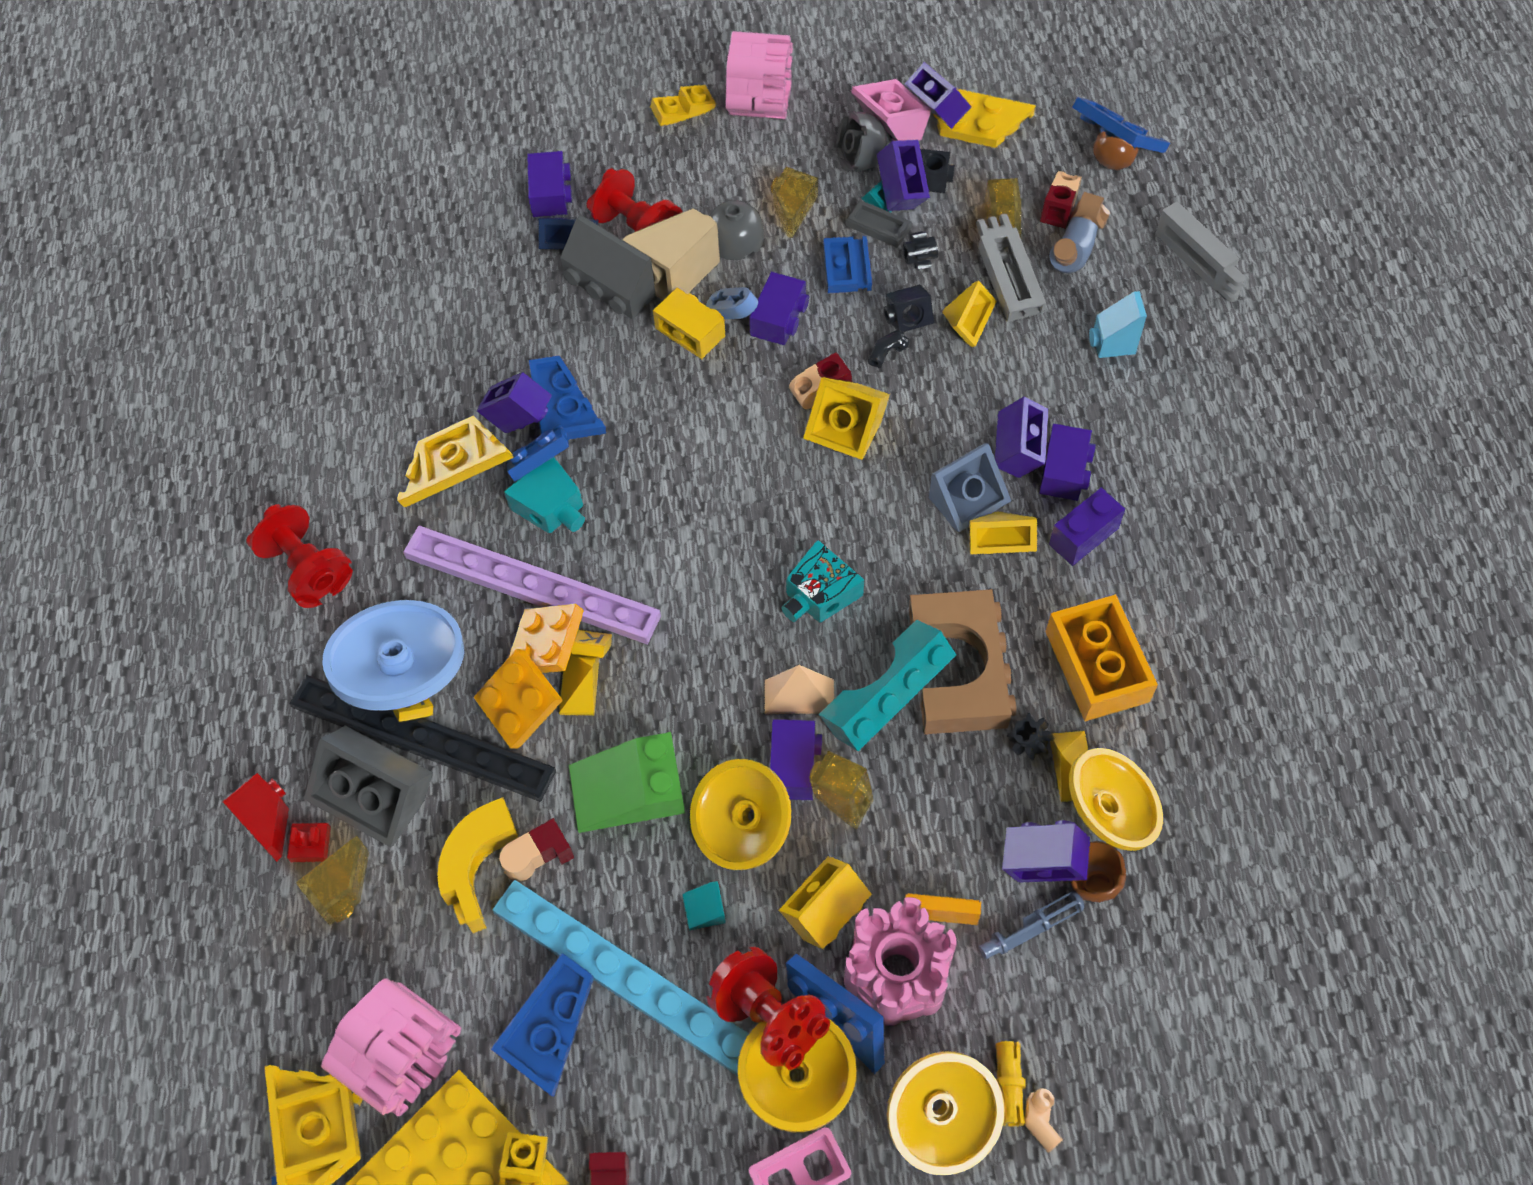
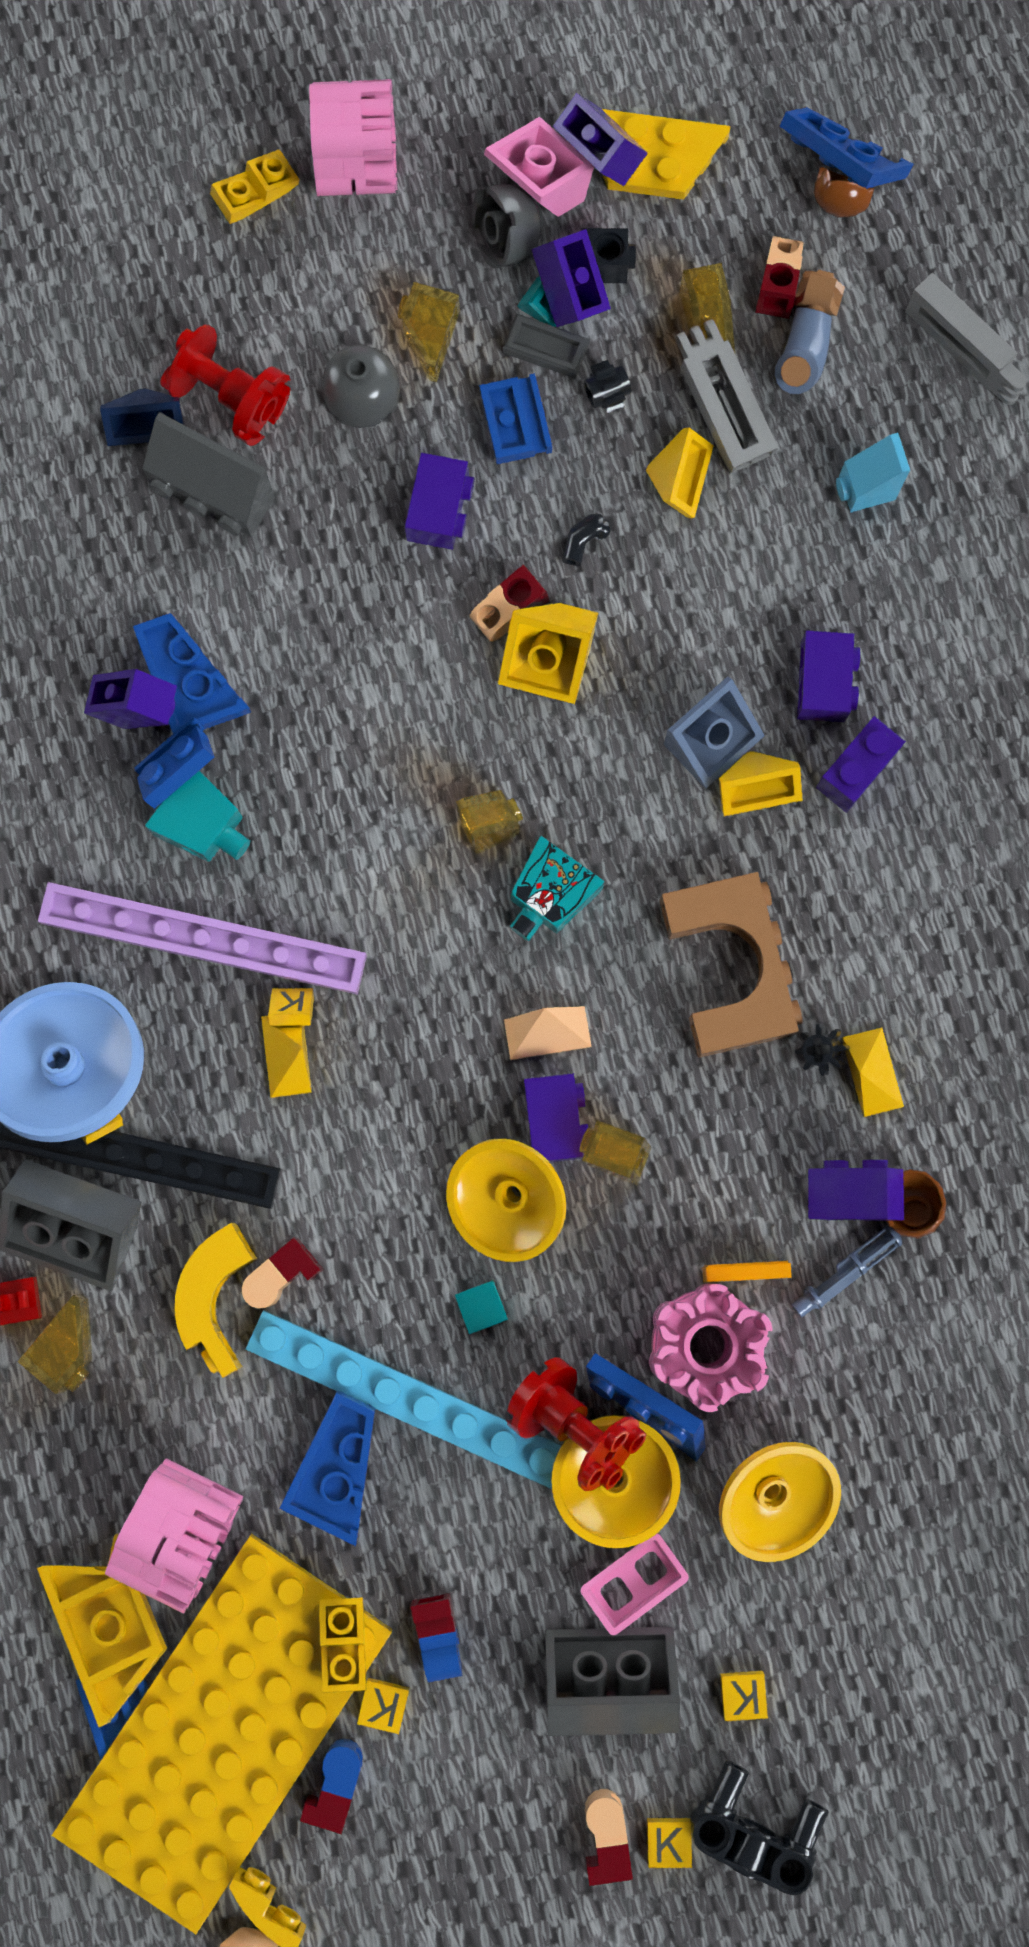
camera: 10 degrees left, 20 degrees up
yellow wing [397,416,513,507] -> none
light orange plate [473,649,563,749] -> none
light orange plate [509,603,584,673] -> none
dark purple brick [527,151,573,217] -> none
bright green slope [569,732,685,833] -> none
tan slope [622,209,720,300] -> none
yellow brick [653,288,725,359] -> none
medium blue beam [706,287,758,319] -> none
yellow brick [779,856,872,949] -> none
teal arch [819,619,956,751] -> none
black brick [883,284,934,332] -> none
dark purple brick [995,396,1048,478] -> none
yellow pin [995,1041,1026,1127] -> none
light nougat arm [1024,1088,1063,1153] -> none
light orange brick [1046,594,1158,721] -> none
yellow dish [1069,748,1163,851] -> none
none -> clear yellow slope [456,790,523,855]

